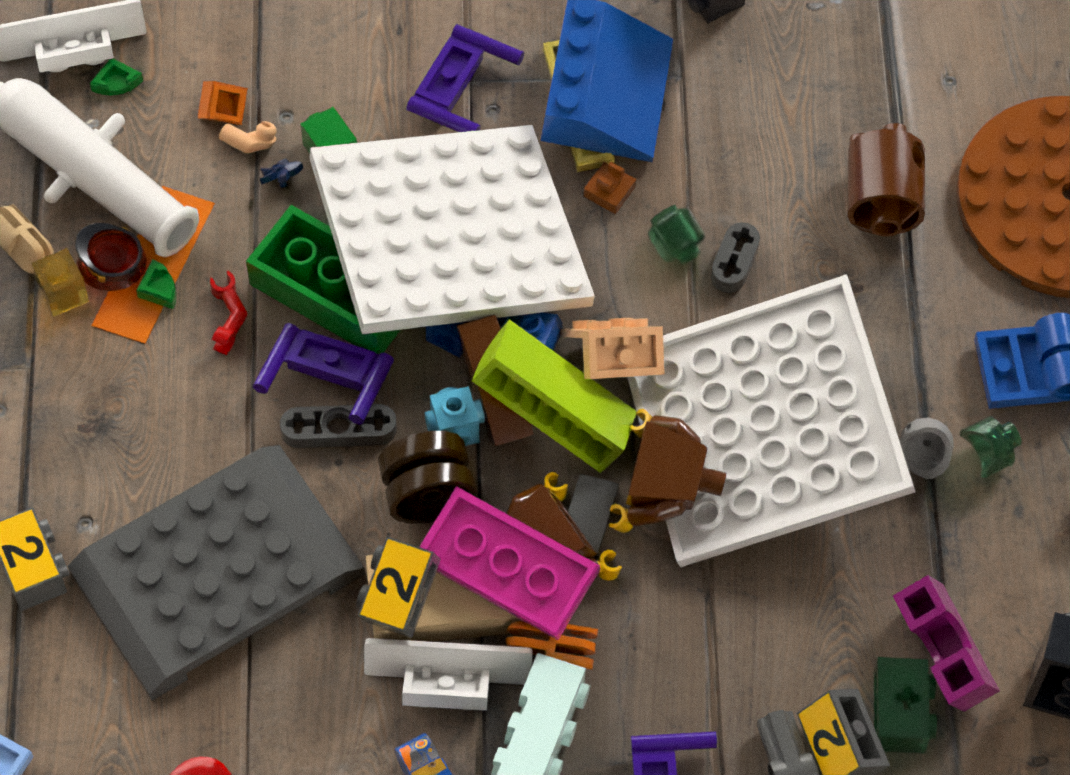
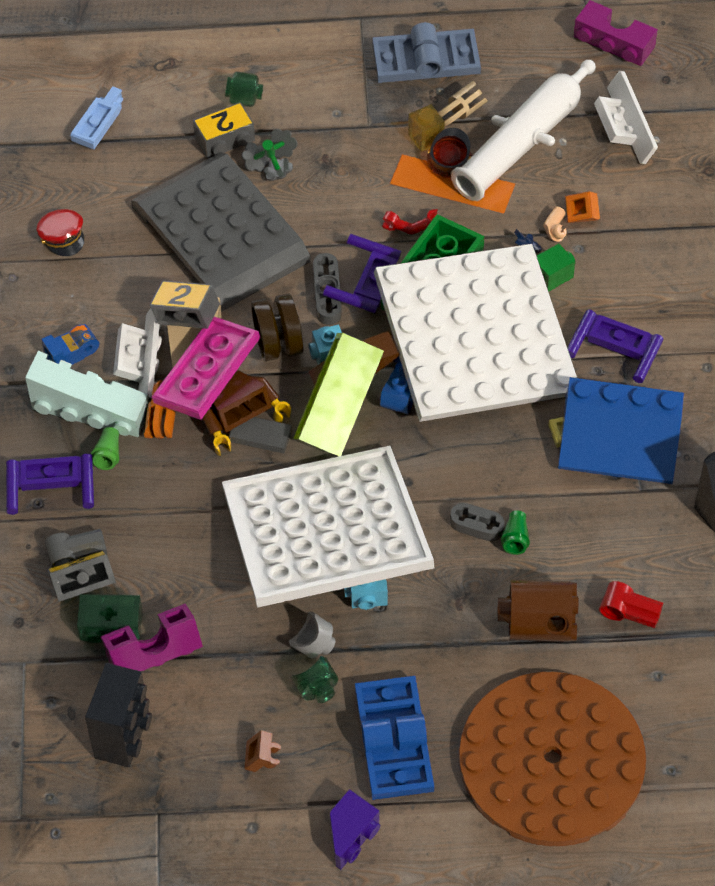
camera: 90 degrees right, 5 degrees down
green tile [90,58,143,96] -> none
green tile [136,259,177,309] -> none
light nougat bracket [560,318,665,379] -> none
dark orange tile [583,162,636,214] -> none
reddish brown torso [609,409,727,533] -> none
clear green head [648,205,705,265] -> none
none -> bright green cone [91,427,119,470]
none -> dark grey plant [241,129,298,181]
none -> green cone [501,510,530,555]
none -> red piece [599,581,664,629]

